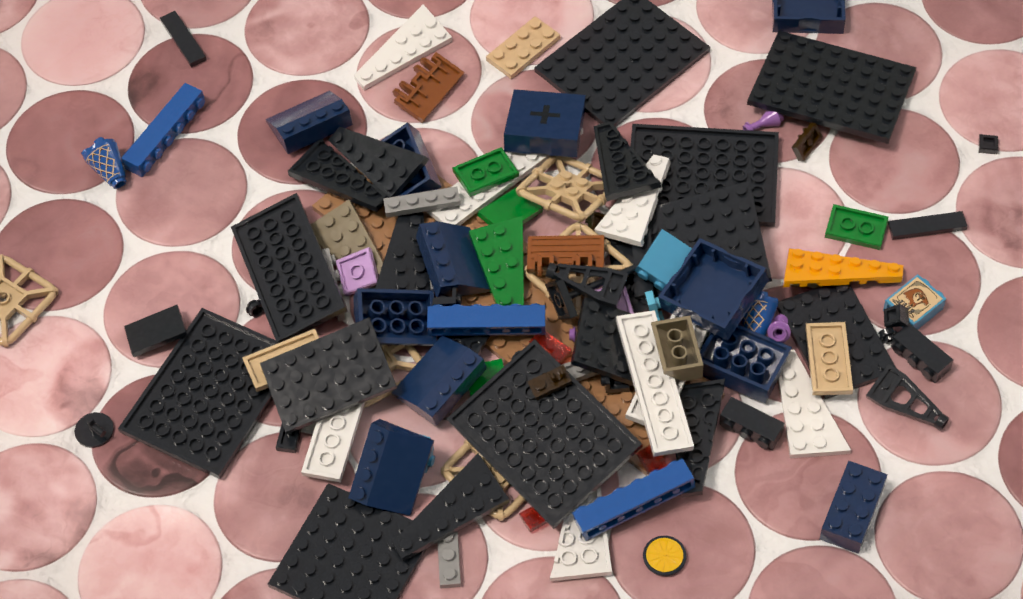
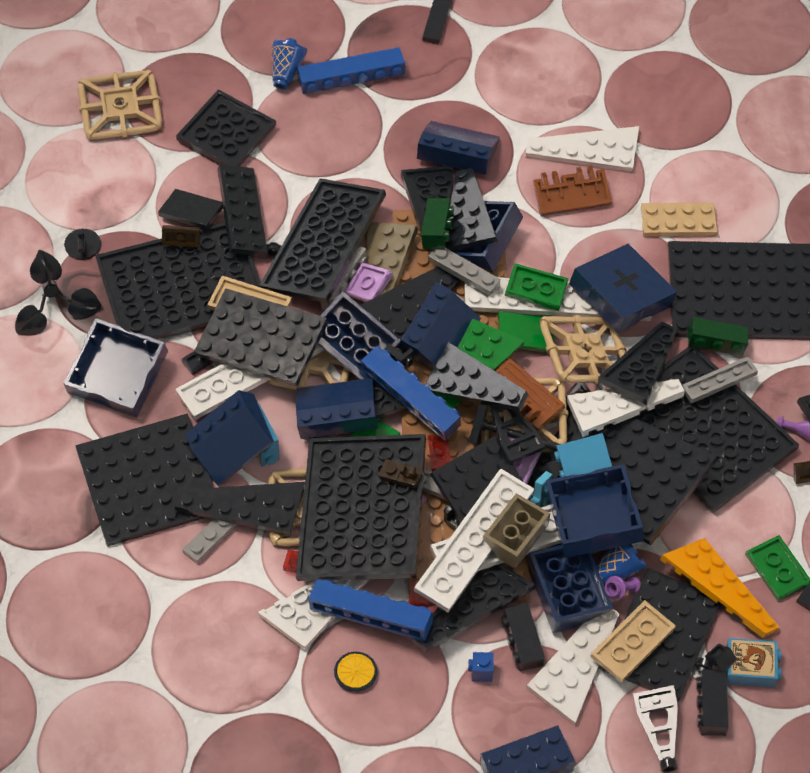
camera: 40 degrees right, 0 degrees up
none -> black plant [15,250,102,335]
none -> tile [63,318,168,418]
none -> dark brown plate [162,225,200,247]
none -> black plate [176,89,276,166]
none -> black plate [217,164,267,257]
none -> dark green brick [421,198,454,249]
none -> wing [425,342,529,411]
none -> blue brick [468,652,494,682]
none -> light grey plate [682,357,758,403]
none -> dark green brick [688,317,748,356]

